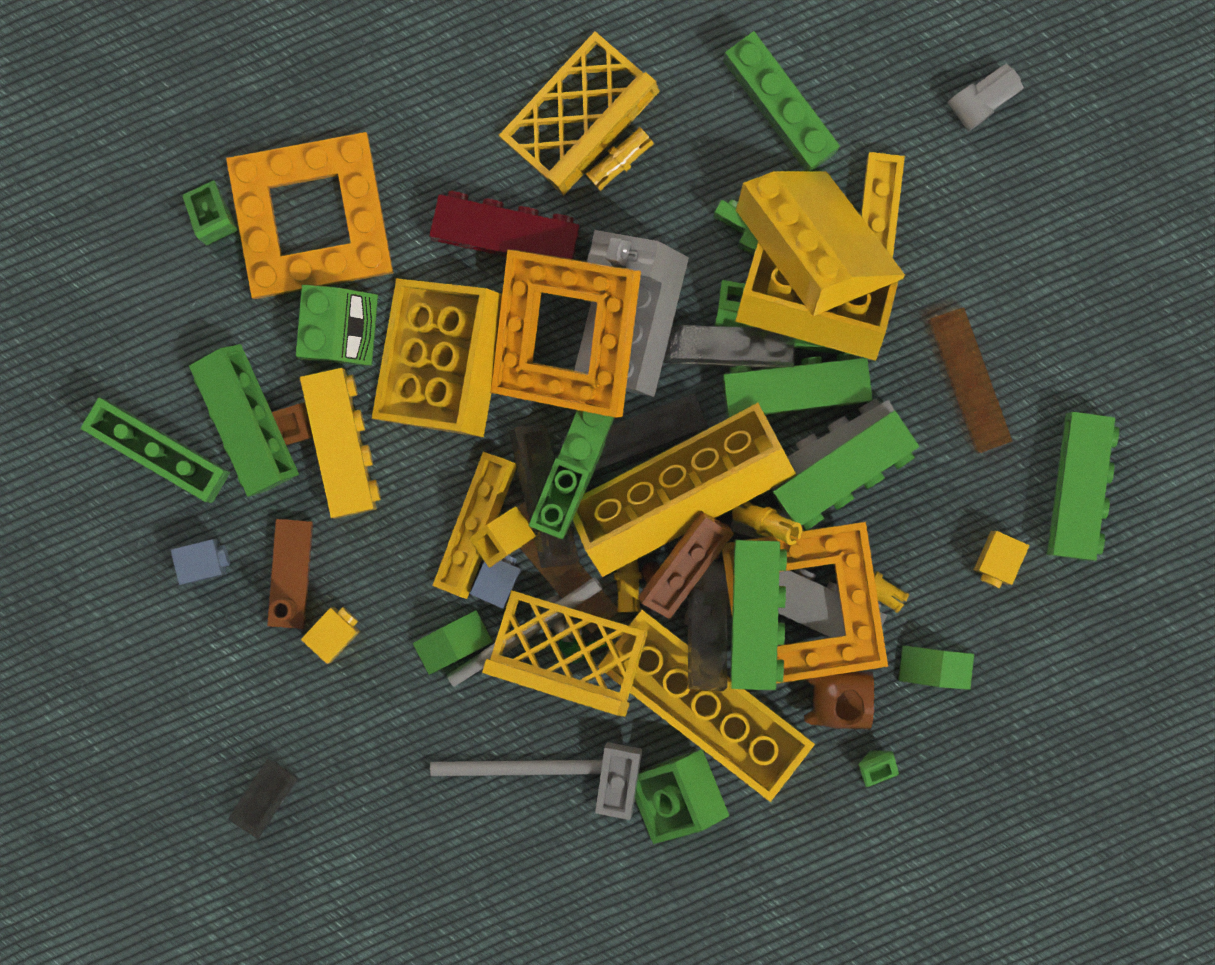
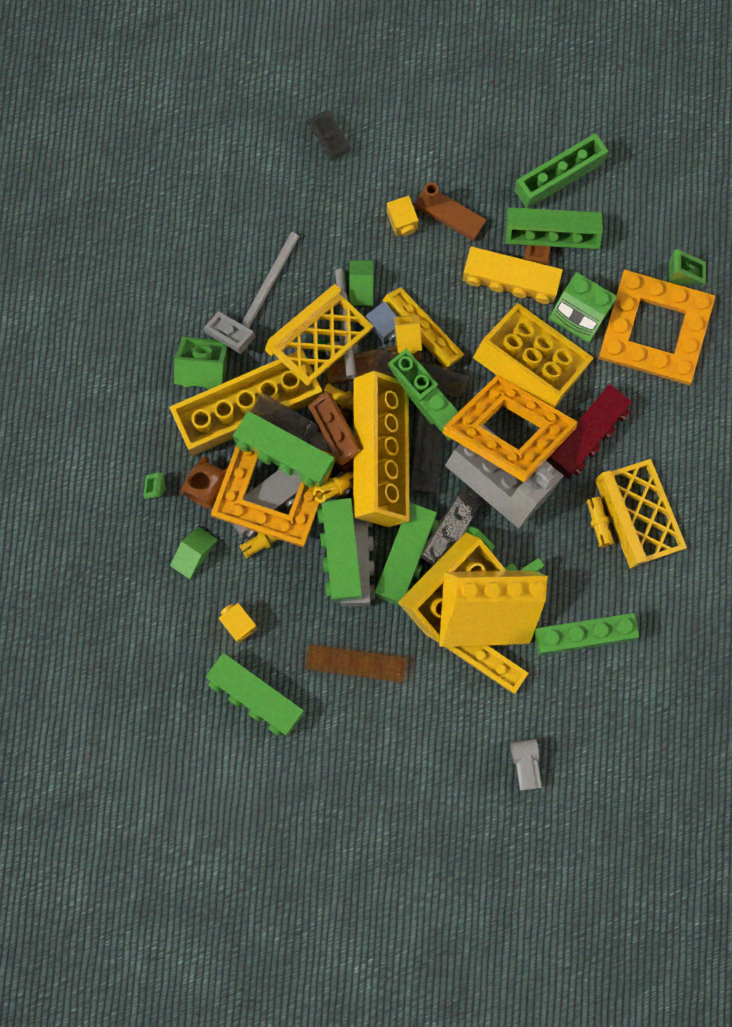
camera: 115 degrees right, 10 degrees down
sand blue brick [171,539,230,585] -> none

